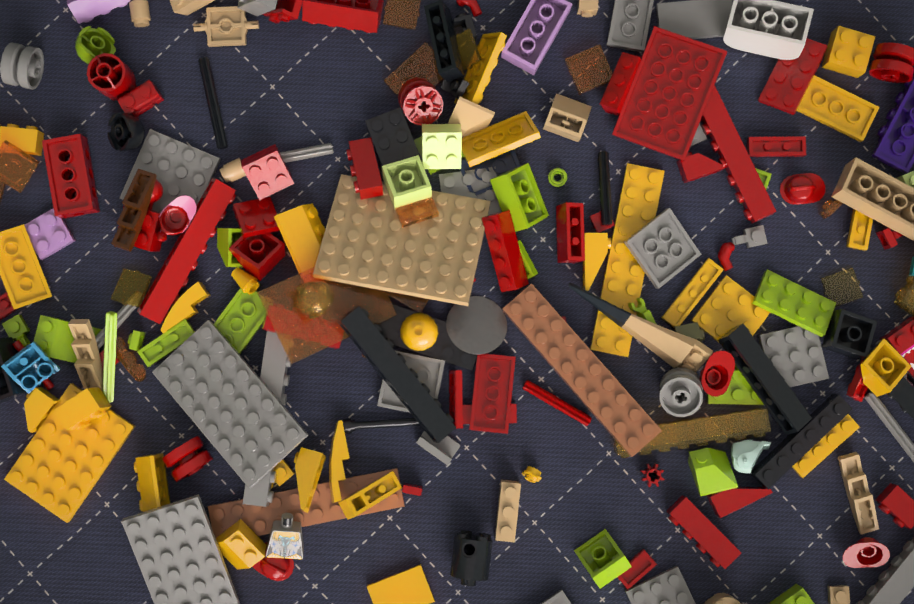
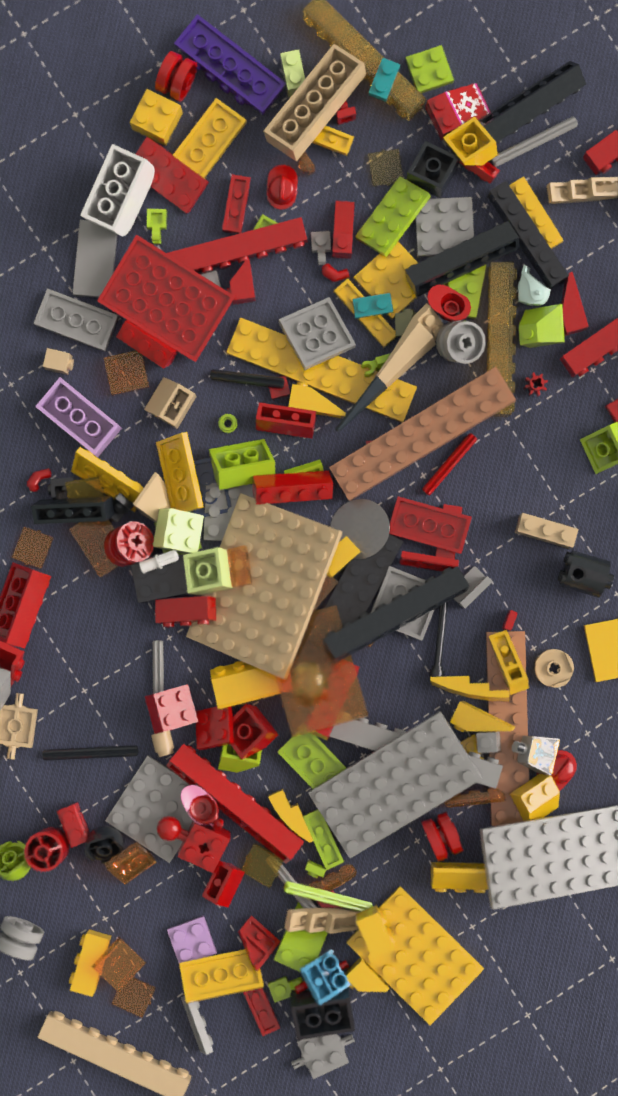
camera: 75 degrees left, 0 degrees up
red brick [42,134,100,219] -> none
reddish brown slope [111,169,157,252] -> none
yellow cone [231,267,260,295] -> none
yellow cylinder [400,313,438,351] -> none
yellow plate [522,466,542,483] -> none
none -> clear orange plate [105,842,157,885]
none -> white axle [139,550,179,573]
none -> lime plate [147,209,167,244]
none -> red brick [202,860,245,907]
none -> red wing [238,915,281,971]
none -> yellow hinge [327,536,361,578]
none -> red slope [332,201,354,259]
none -> teal plate [353,293,393,319]
none -> clear orange plate [445,788,506,808]
none -> light grey brick [477,731,501,753]
none -> tan plate [534,649,574,688]

